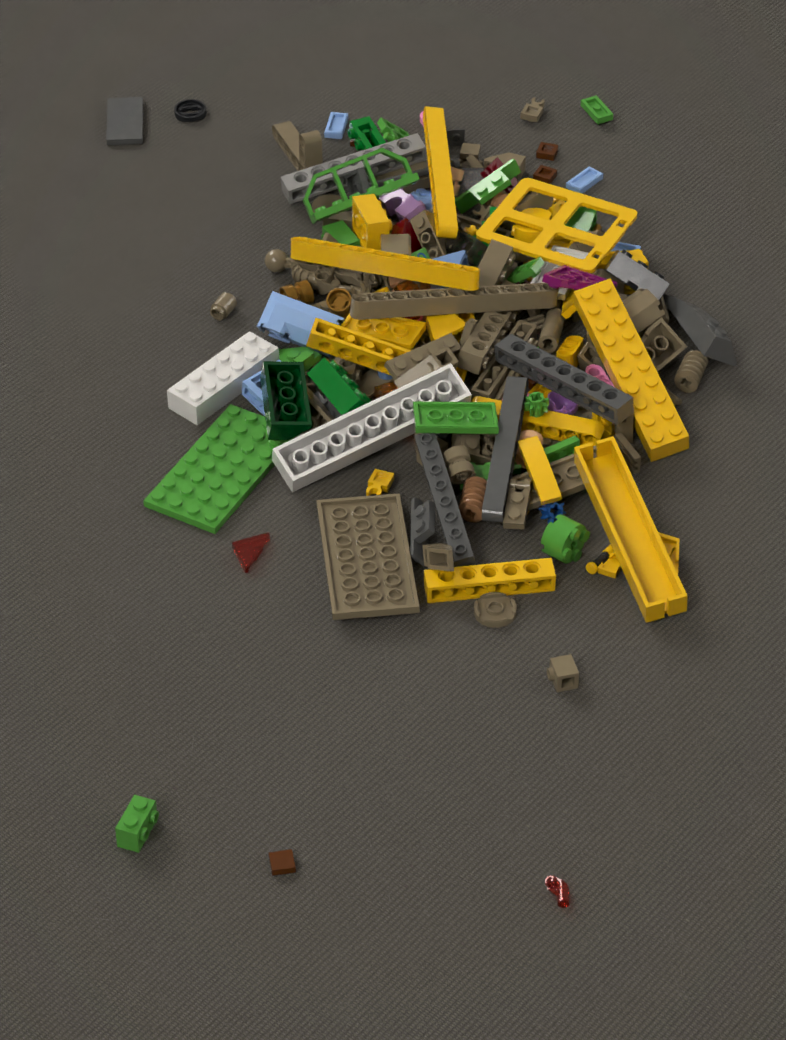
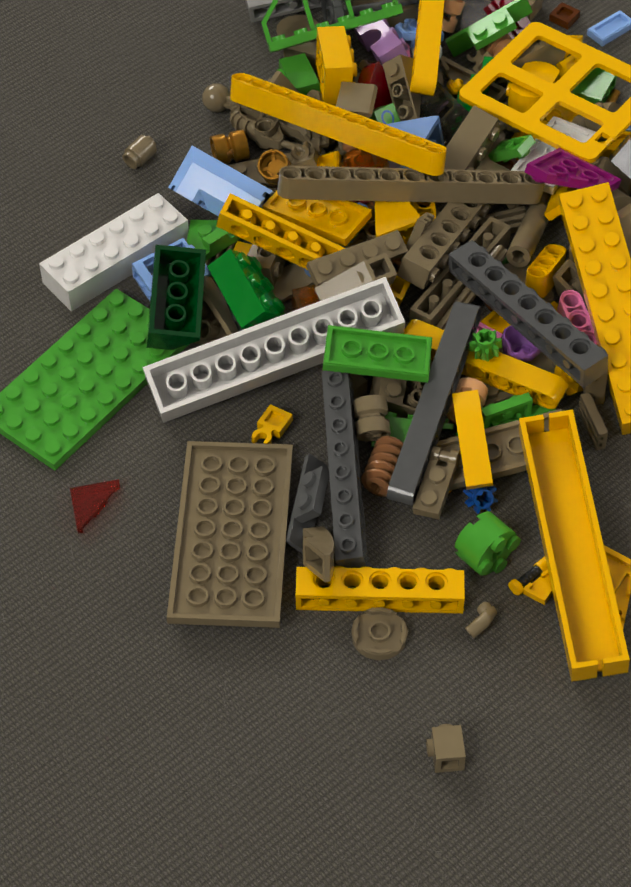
camera: 10 degrees right, 10 degrees up
none -> dark tan arm [465,602,497,639]

